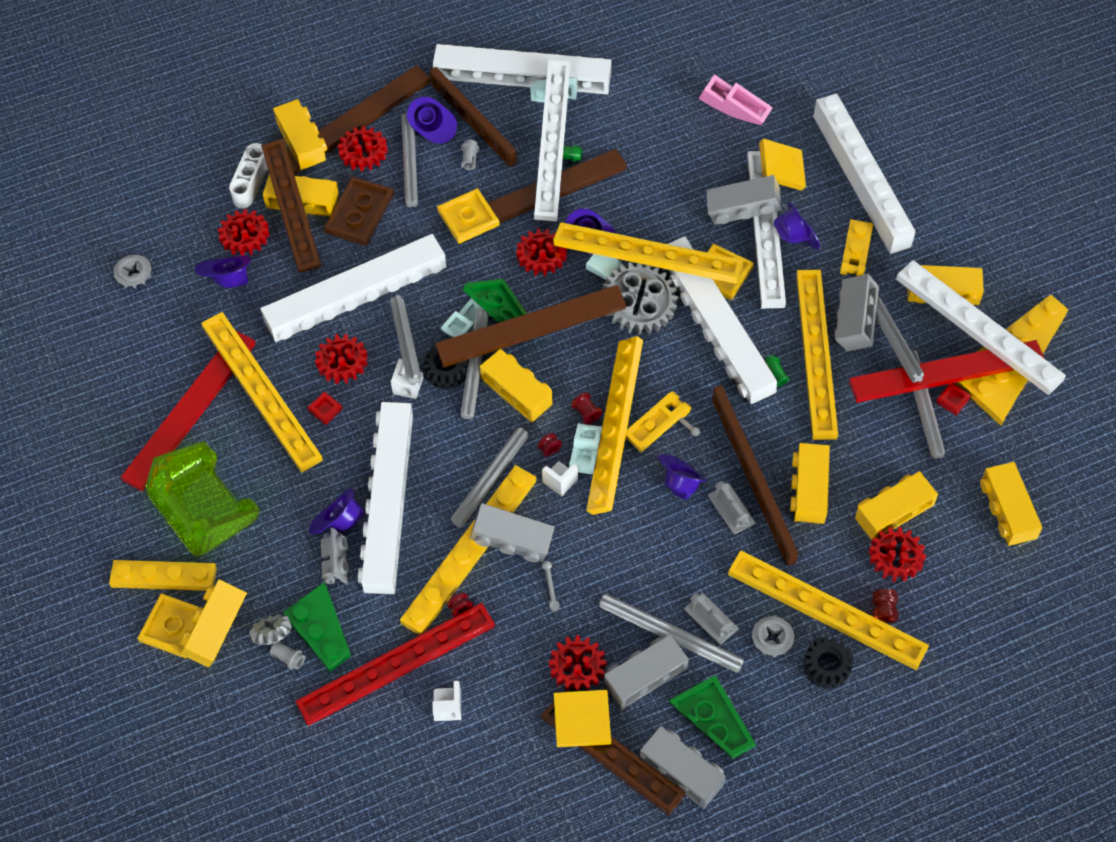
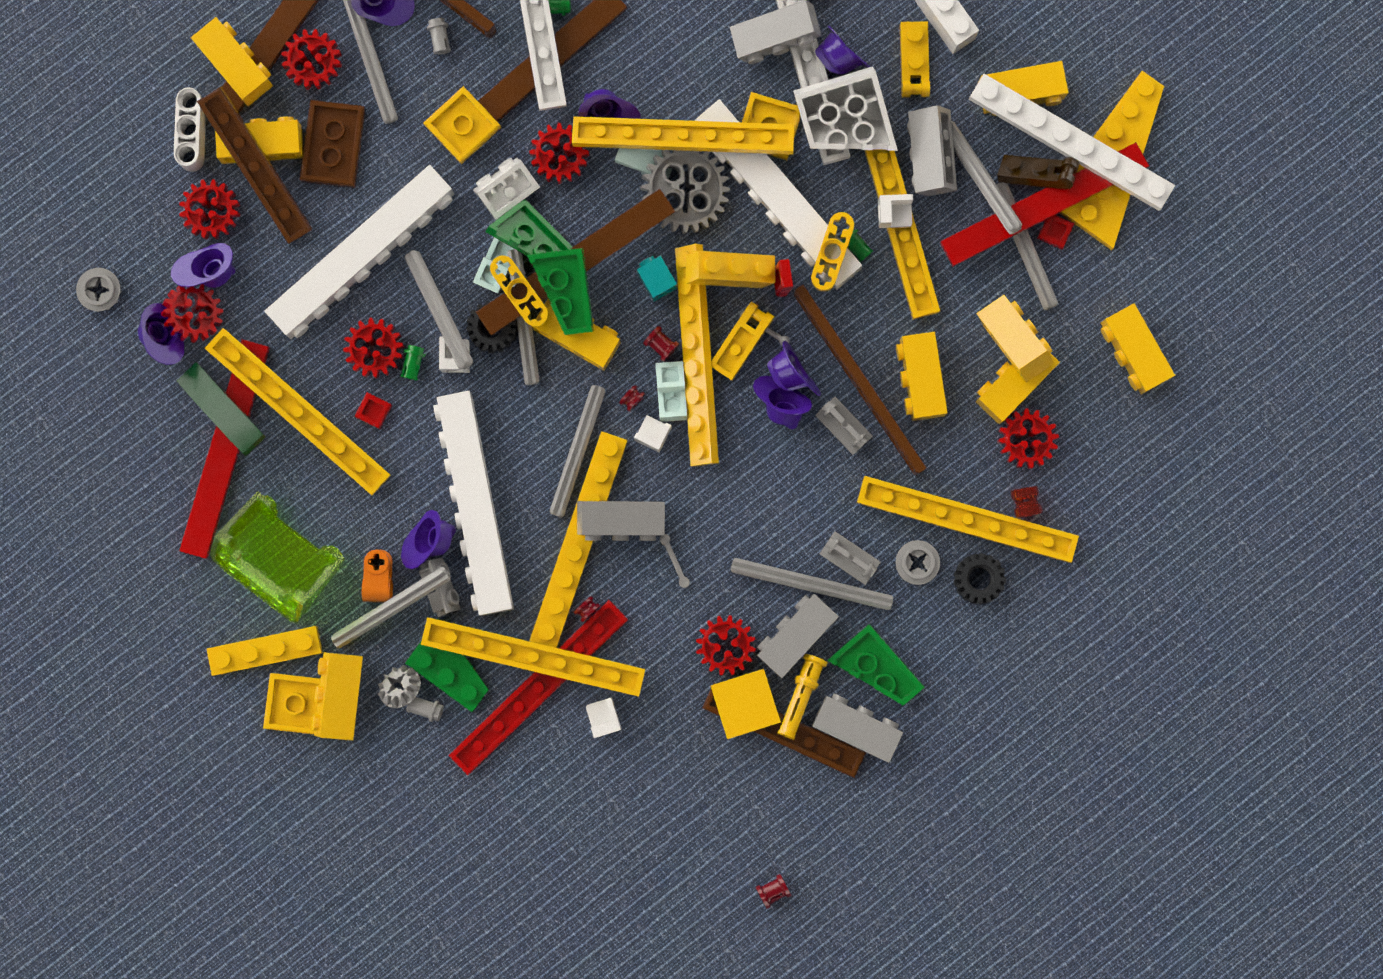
camera: 15 degrees left, 25 degrees up
none -> dark purple piece [138,303,184,365]
none -> red gear [161,284,224,343]
none -> slope [176,362,266,456]
none -> light grey axle [331,567,451,648]
none -> orange piece [362,549,393,602]
none -> green pin [400,345,426,381]
none -> yellow plate [421,617,645,697]
none -> white bracket [473,158,540,220]
none -> yellow beam [490,255,548,327]
none -> green wing [527,248,594,335]
none -> teal brick [637,256,677,302]
none -> yellow brick [686,251,775,288]
none -> dark purple piece [767,341,821,396]
none -> red tile [774,259,793,297]
none -> yellow pin [778,654,827,740]
none -> white wedge [793,66,898,151]
none -> yellow beam [811,212,854,291]
none -> white panel [878,194,913,228]
none -> yellow brick [976,295,1054,382]
none -> dark brown plate [997,155,1079,189]

